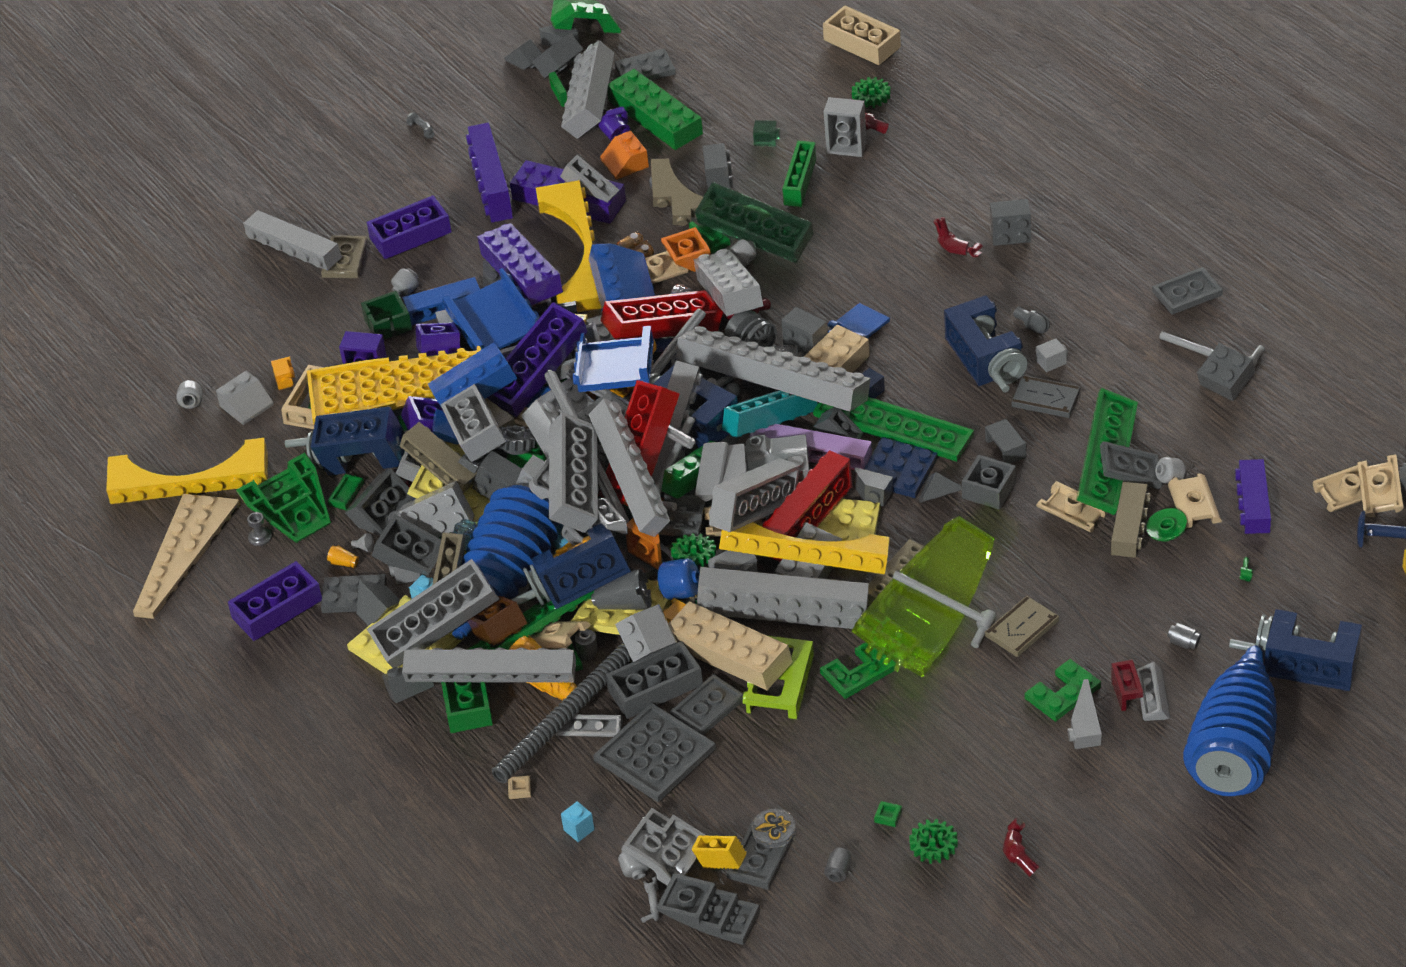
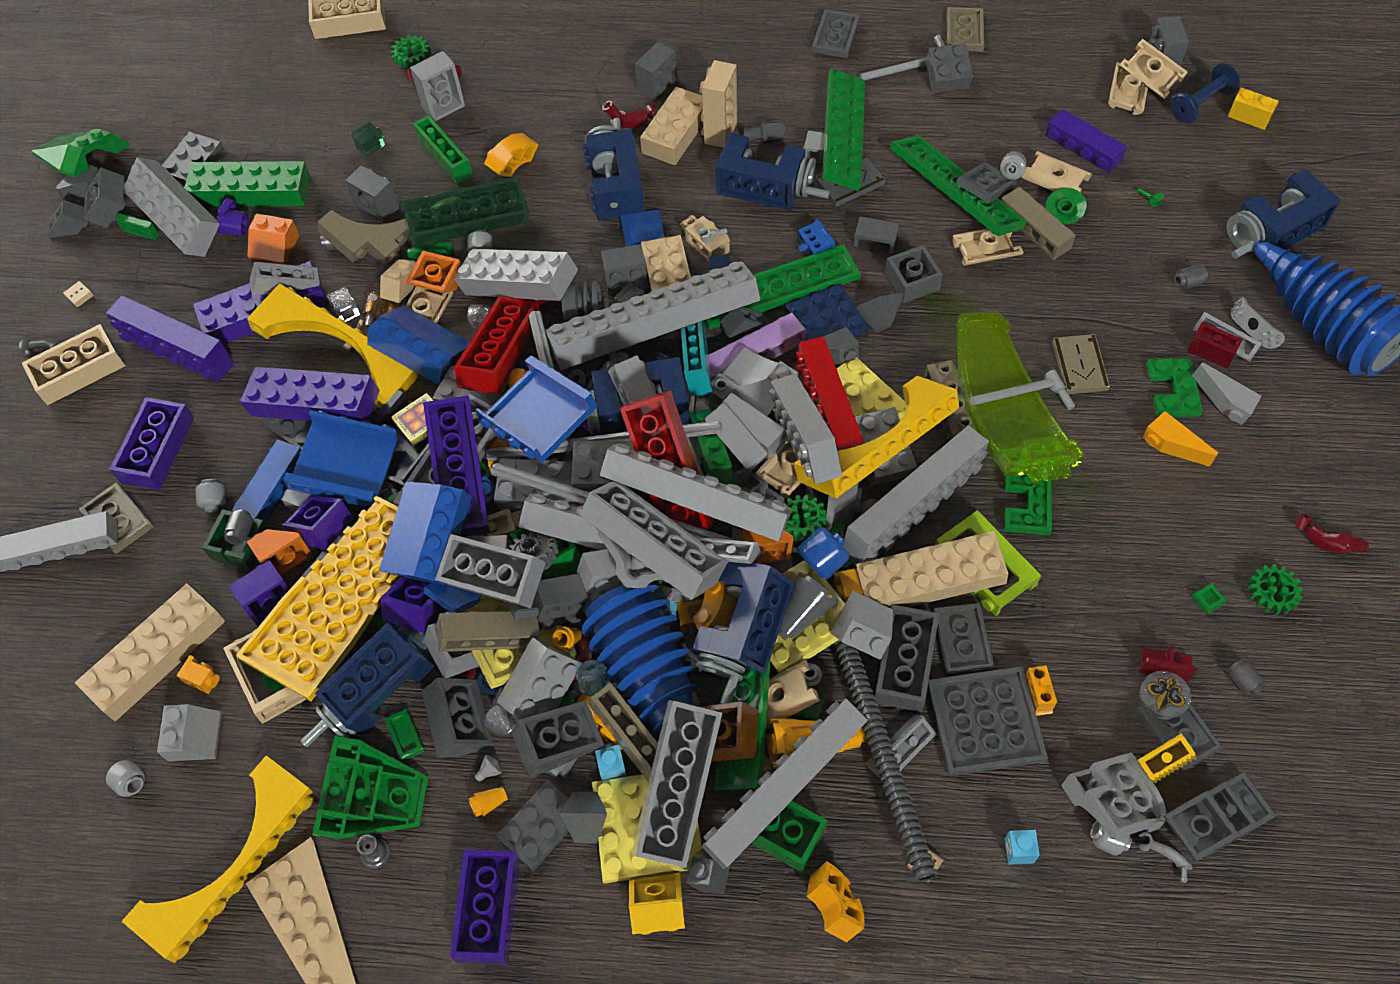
camera: 50 degrees left, 15 degrees up
none -> tan brick [22,324,125,405]
none -> tan tile [63,281,94,308]
none -> tan brick [75,583,225,722]
none -> flat silver brick [224,509,254,545]
none -> orange slope [247,529,313,577]
none -> clear brick [327,287,360,322]
none -> tan brick [380,260,416,303]
none -> light orange brick [484,133,539,177]
none -> light orange cone [552,627,582,651]
none -> dark blue piece [583,118,644,221]
none -> yellow slope [629,872,685,934]
none -> tan brick [640,87,703,165]
none -> tan brick [680,215,730,263]
none -> light grey hand [699,227,727,244]
none -> tan brick [700,60,738,148]
none -> blue piece [797,219,835,255]
none -> light orange brick [806,861,864,942]
none -> green plate [822,68,865,191]
none -> dark tan tile [946,7,984,52]
none -> light orange piece [1025,665,1057,716]
none -> dark red panel [1139,645,1196,682]
none -> light orange slope [1142,411,1218,466]
none -> light grey piece [1231,297,1285,349]

